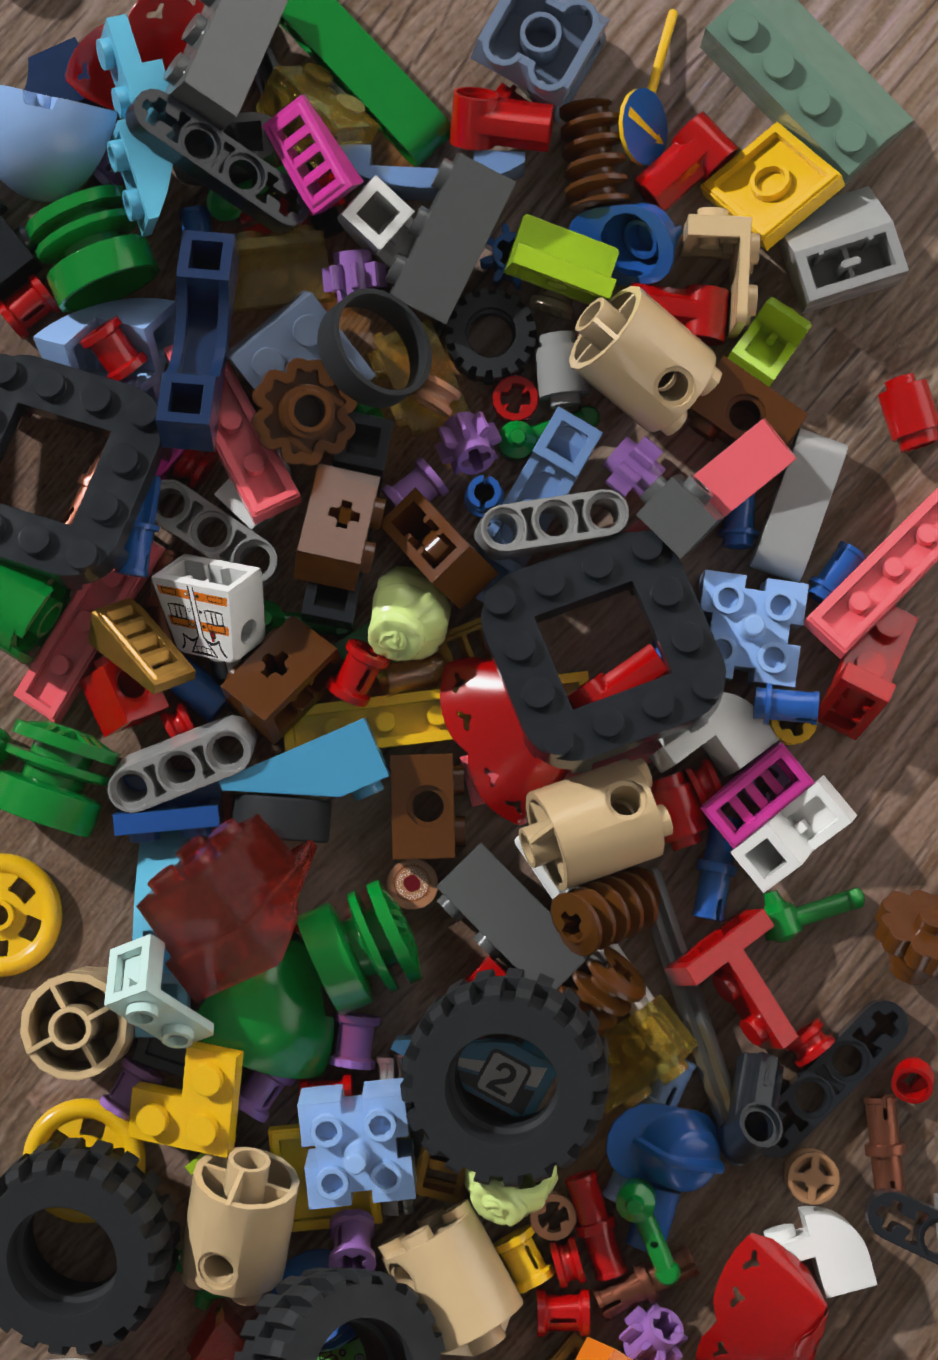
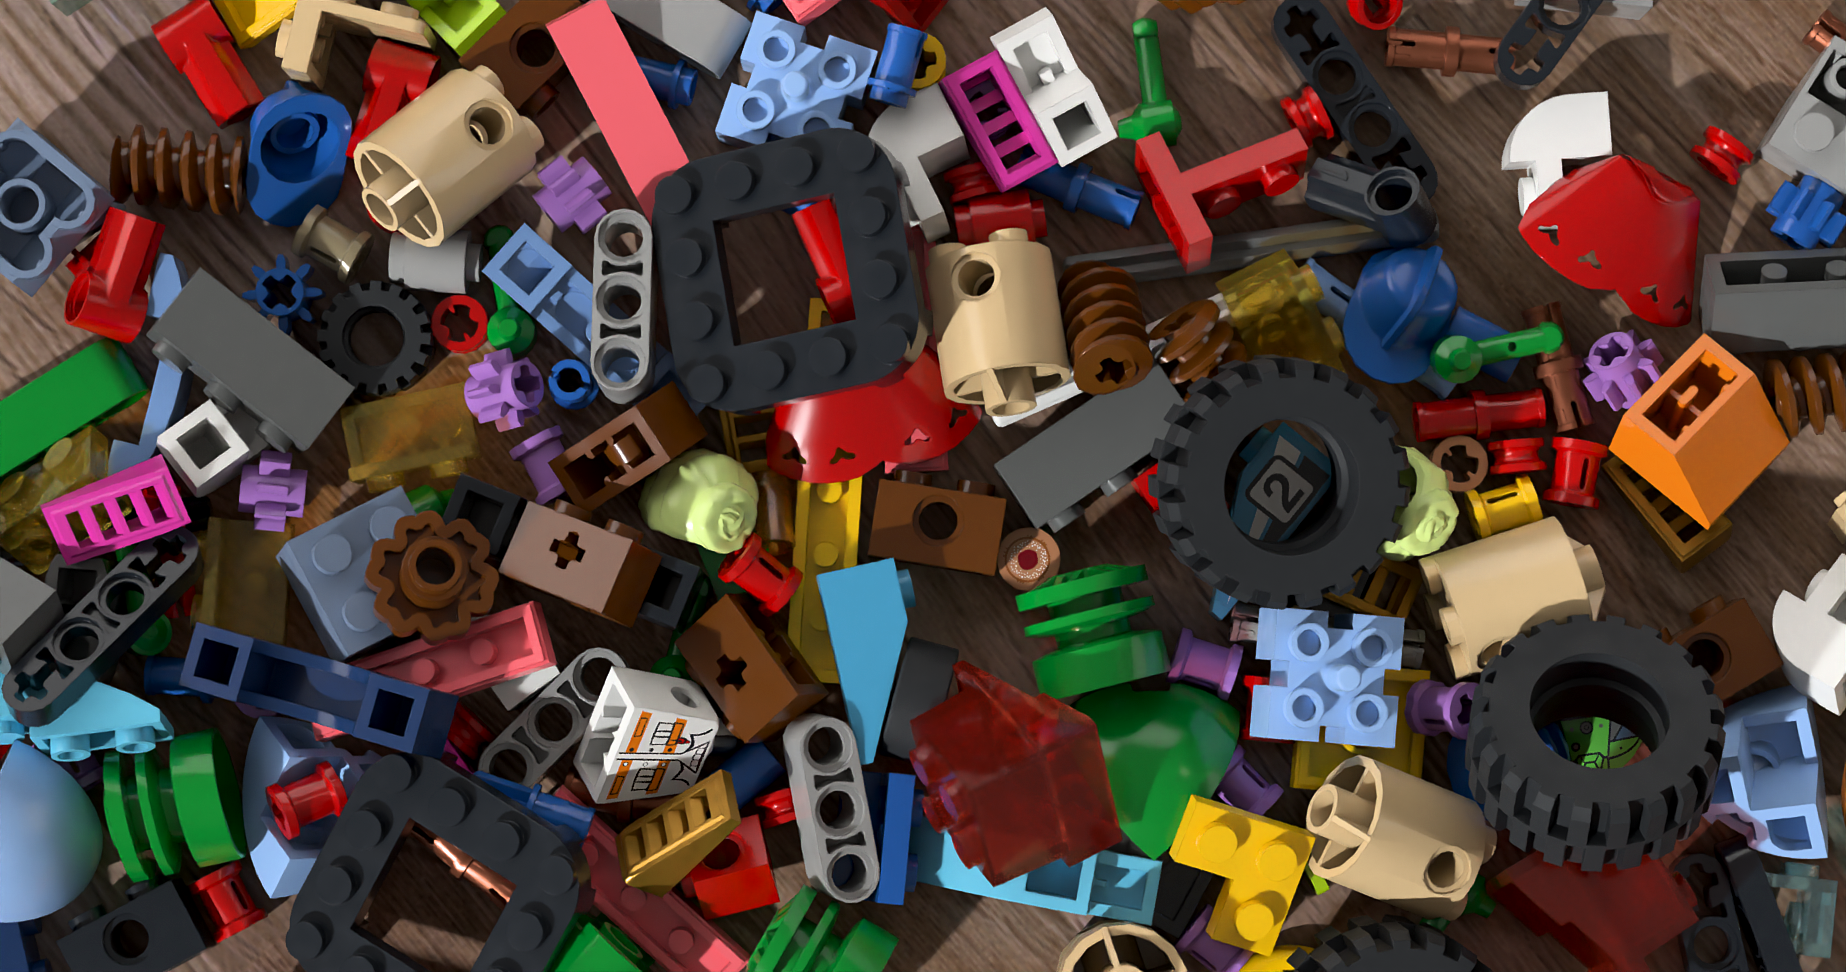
camera: 85 degrees left, 0 degrees up
light aqua bracket [104,934,214,1048] -> none
black tyre [317,288,432,408] -> none
nougat bush [409,373,461,417] -> none
lime panel [503,214,619,305] -> none
blue piece [618,9,678,166] -> none
dark grey brick [636,474,724,559] -> none
medium nougat wheel [783,1147,840,1205] -> none

